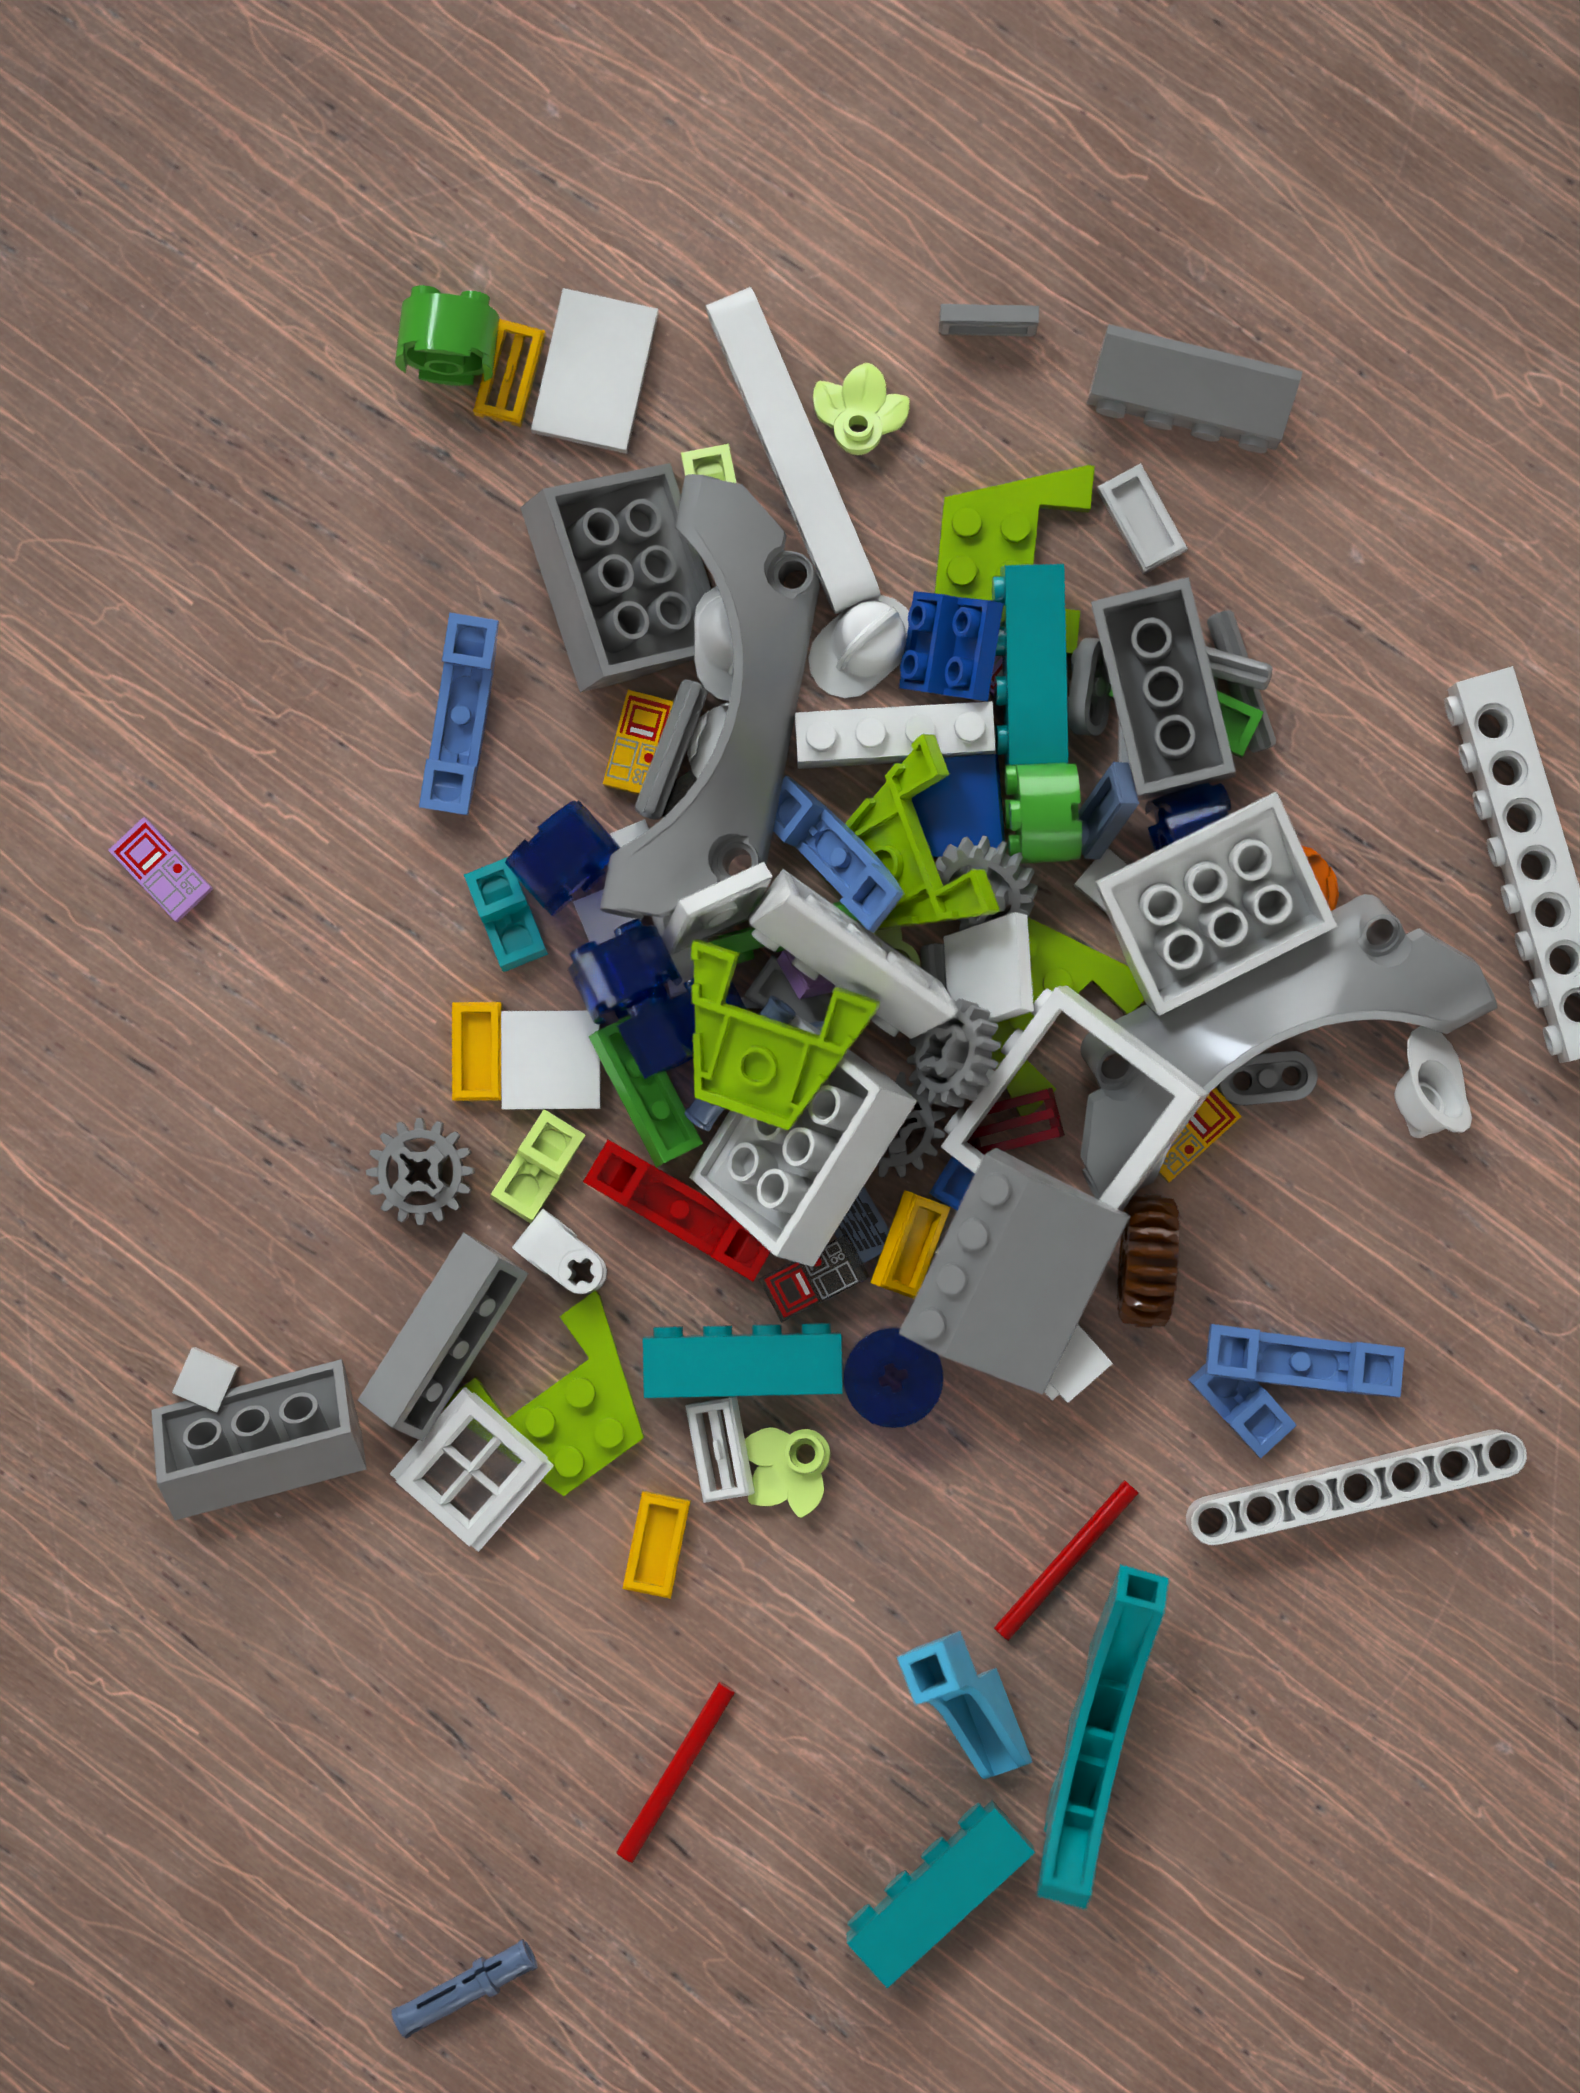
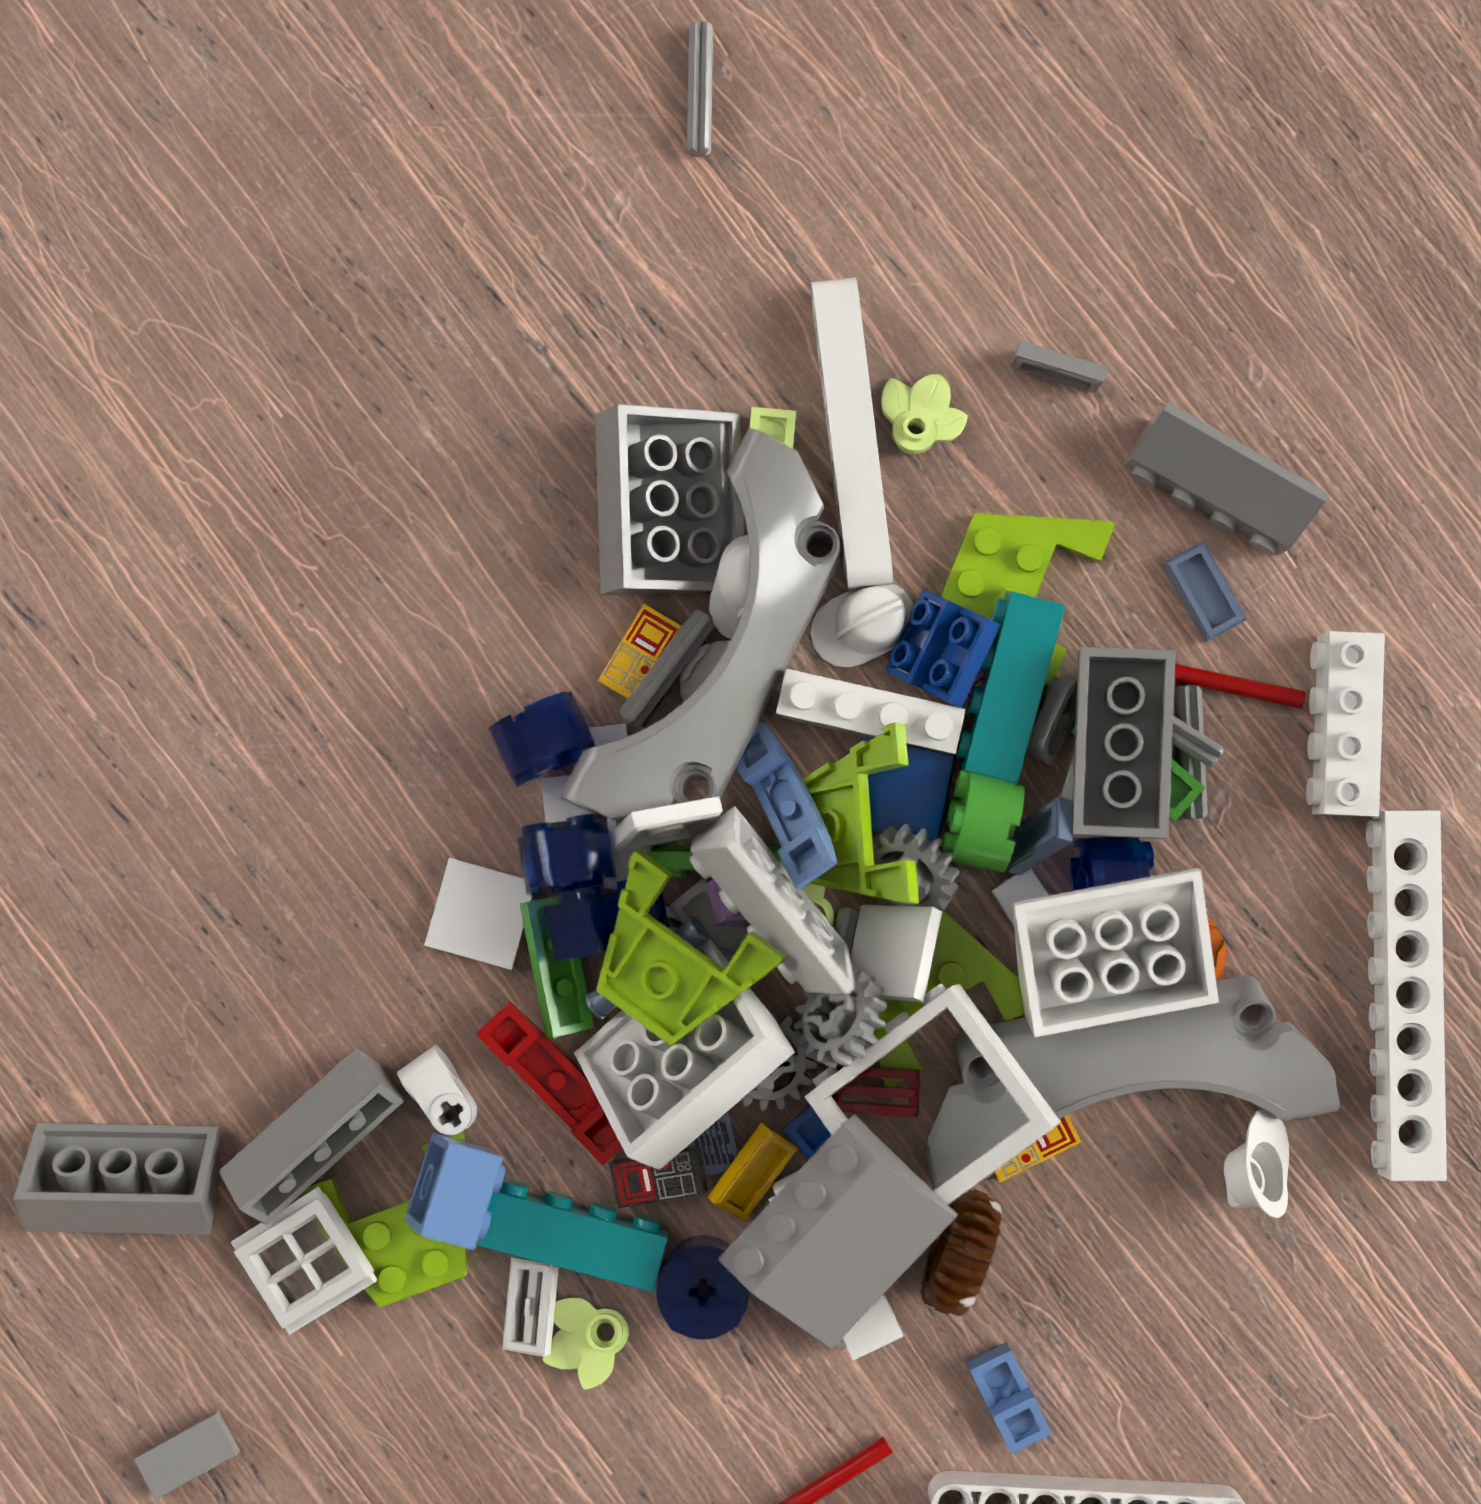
camera: 10 degrees right, 0 degrees up
lavender tile [108,817,213,922] -> none
white tile [172,1347,239,1413] -> none
light grey gear [366,1118,475,1225] -> none
bright green brick [395,285,499,386] -> none
medium blue slope [419,612,499,815] -> none
yellow tile [452,1002,502,1101] -> none
teal slope [464,857,548,972] -> none
yellow tile [473,319,546,427] -> none
yellowish green slope [490,1109,586,1224] -> none
white tile [531,288,659,454] -> none
yellow tile [622,1490,691,1599] -> none
white tile [1097,463,1188,574] -> none
medium blue slope [1205,1324,1405,1397] -> none
light grey plate [1217,1051,1318,1106] -> none
none -> light grey tile [134,1410,240,1500]
none -> medium blue brick [404,1131,505,1250]
none -> light grey axle [687,21,713,156]
none -> sand blue tile [1161,541,1248,642]
none -> red bar [1174,663,1305,709]
none -> white brick [1306,631,1385,817]

